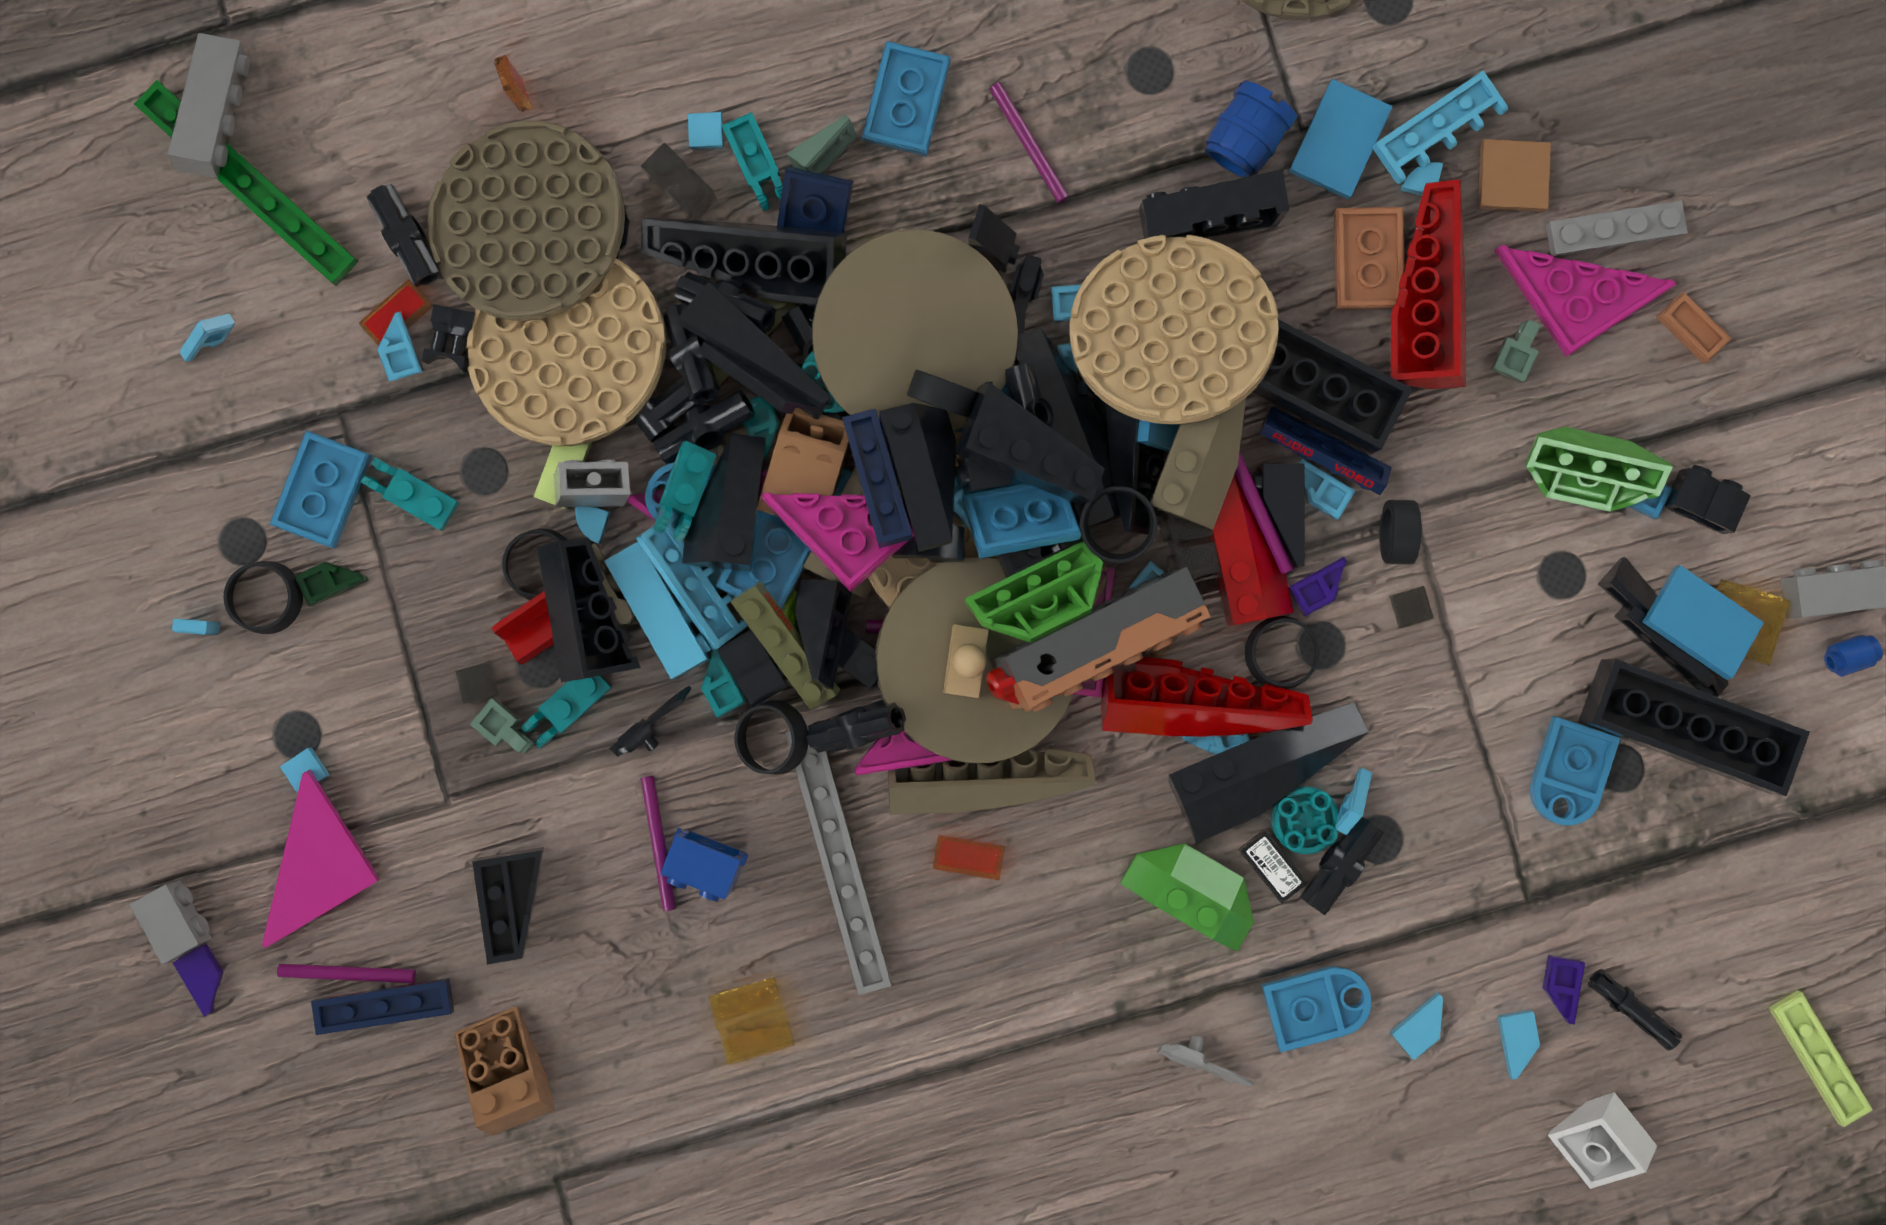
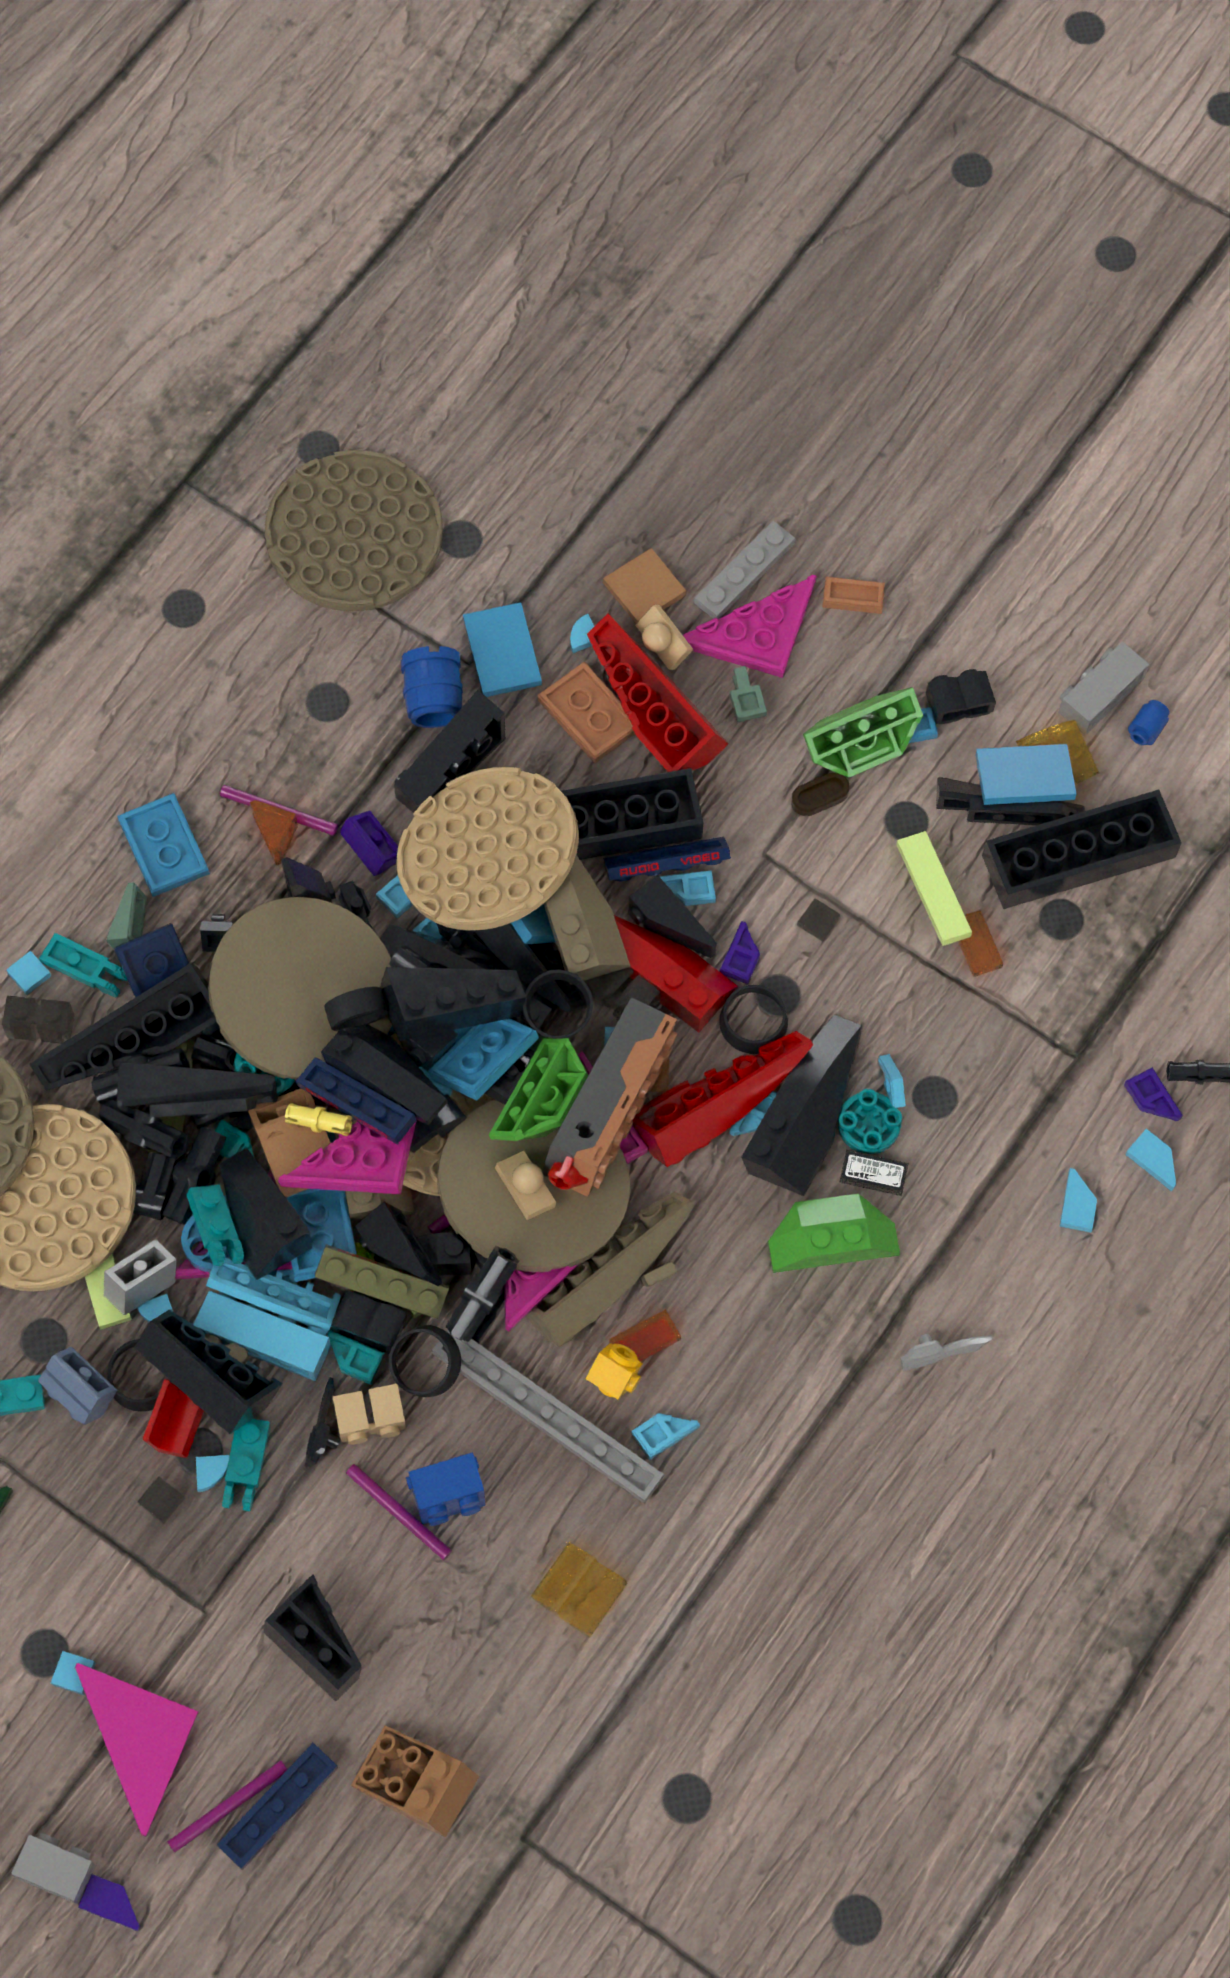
camera: 40 degrees left, 20 degrees down
sand green plate [470,698,535,753] -> none
magenta bar [1235,451,1294,574] -> none
dark azure tile [1261,966,1371,1053] -> none
black piece [1300,817,1384,915] -> none
medium azure hinge [1372,71,1508,184] -> none
black tyre [1379,500,1422,565] -> none
dark azure tile [1530,716,1621,825] -> none
none -> sand blue brick [38,1347,117,1425]
none -> medium azure tile [196,1455,229,1492]
none -> black tile [200,914,233,952]
none -> clear orange slope [250,800,298,866]
none -> light yellow pin [285,1103,352,1136]
none -> tan piece [333,1383,406,1445]
none -> dark purple slope [340,810,398,876]
none -> yellow brick [585,1343,643,1400]
none -> medium azure tile [631,1413,700,1460]
none -> tan tile [635,605,694,670]
none -> dark tan tile [640,1261,677,1287]
none -> dark brown tile [791,772,849,816]
none -> yellowish green tile [897,831,972,946]
none -> clear orange tile [958,910,1003,977]

